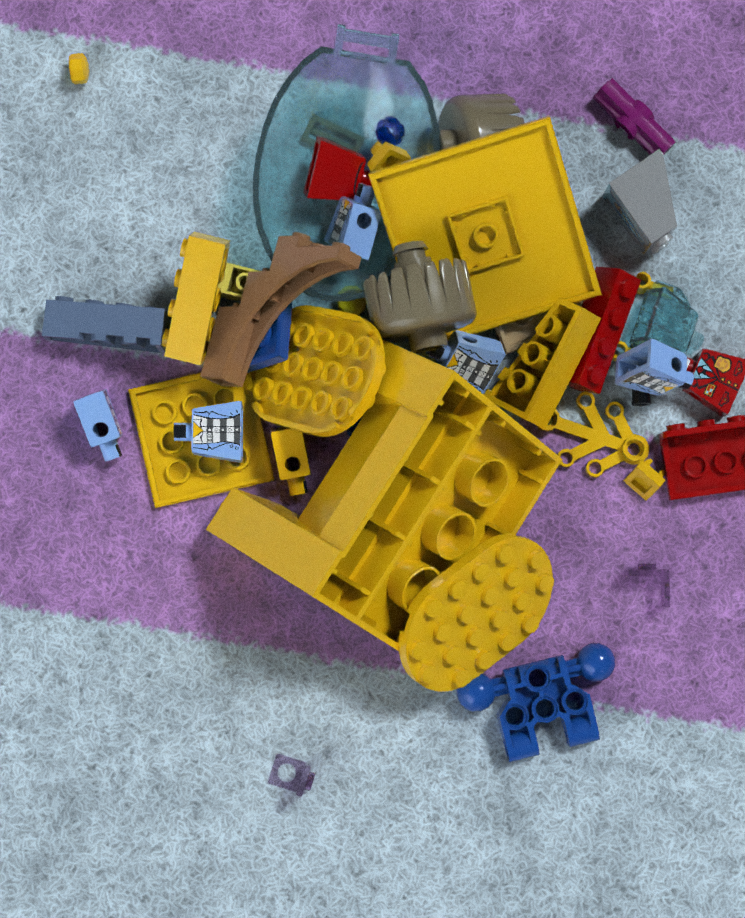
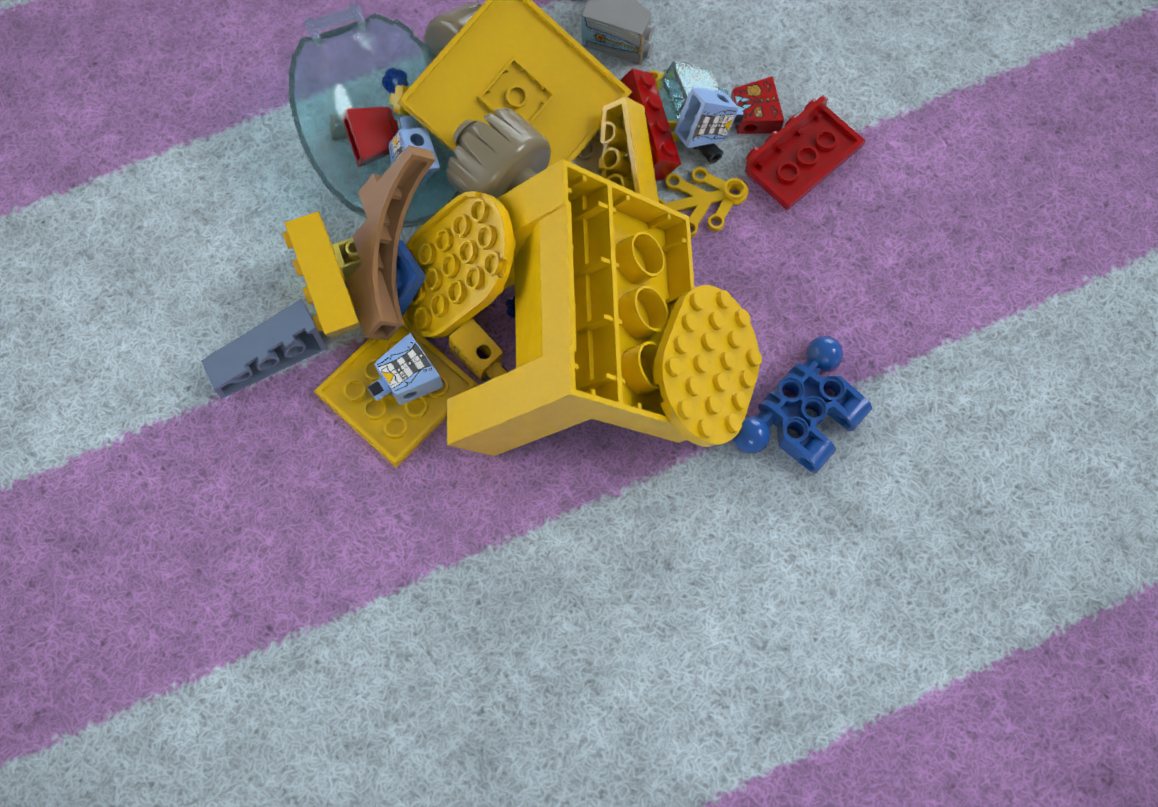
camera: 30 degrees left, 15 degrees down
yellow tile [69,53,90,84] -> none
light blue torso [73,389,123,462] -> none
clear purple bracket [268,754,316,797] -> none
yellow tile [623,459,666,501] -> none
clear purple bracket [624,564,670,607] -> none

